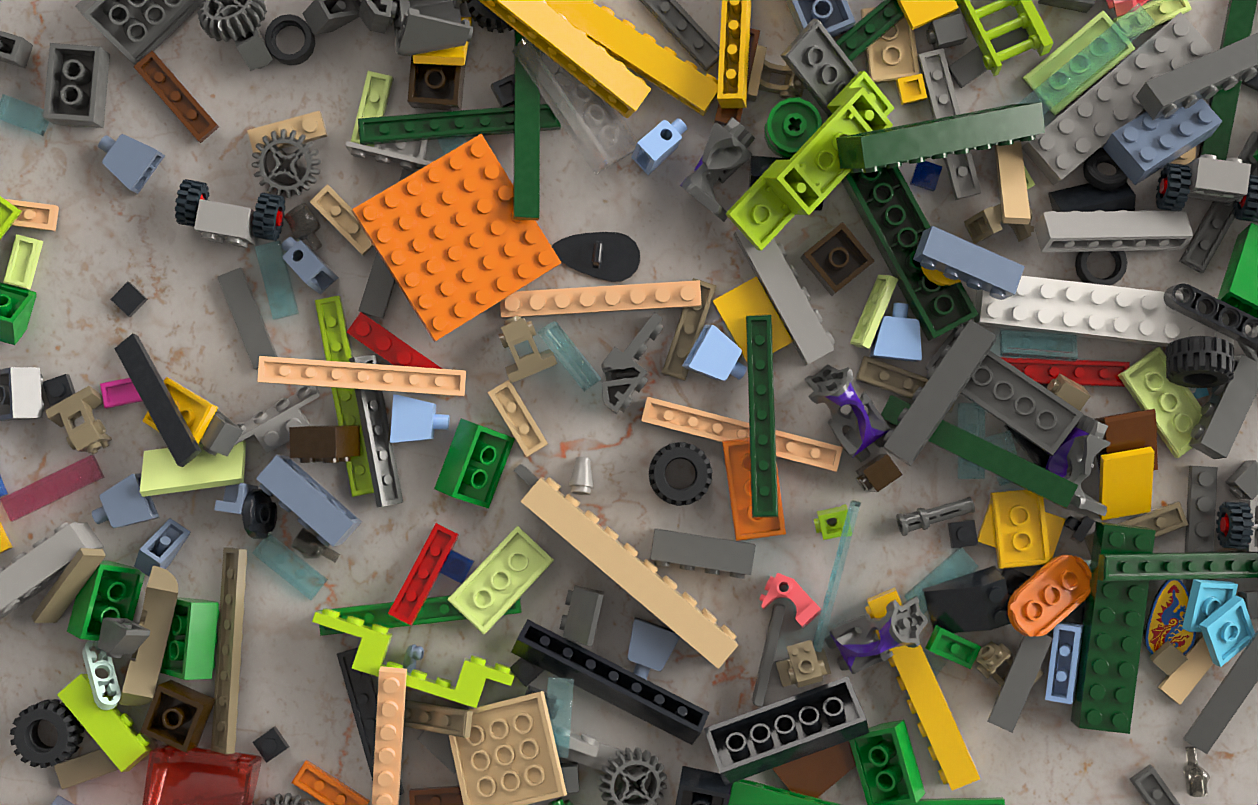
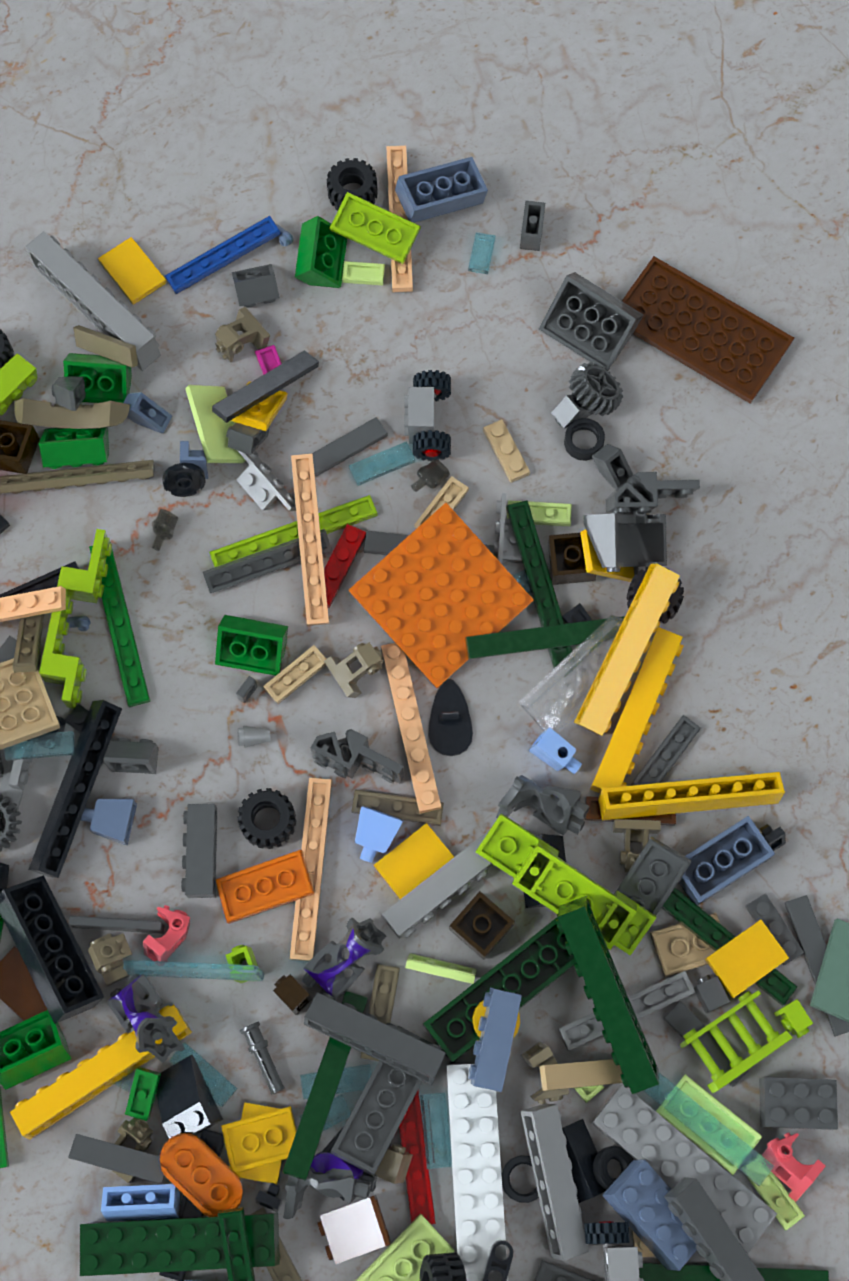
camera: 80 degrees right, 15 degrees down
clear pink tile [0,455,105,522] -> none
dark grey brick [43,43,110,128] -> none
black plate [43,374,75,406] -> none
light aqua beam [82,640,121,710] -> none
sand blue torso [92,473,159,528] -> none
sand blue torso [98,134,165,194] -> none
black tile [110,281,148,317] -> none
reddish brown plate [133,51,219,143] -> none
dark grey gear [251,129,321,198] -> none
clear light blue tile [252,533,328,600] -> none
sand blue brick [256,455,362,547] -> none
sand blue torso [281,237,339,295] -> none
dark brown brick [289,425,360,463] -> none
red plate [388,523,459,626] -> none
light blue torso [390,394,450,443] -> none
clear blue plate [440,549,475,584] -> none
yellowish green tile [447,526,554,635] -> none
tan brick [520,477,738,669] -> none
clear light blue tile [537,321,601,392] -> none
dark green tile [746,315,778,518] -> none
green wheel [764,98,822,158] -> none
light blue torso [870,303,922,362] -> none
yellow plate [896,74,927,105] -> none
clear blue plate [910,161,943,192] -> none
black plate [948,520,978,548] -> none
yellow tile [1098,447,1154,520] -> none

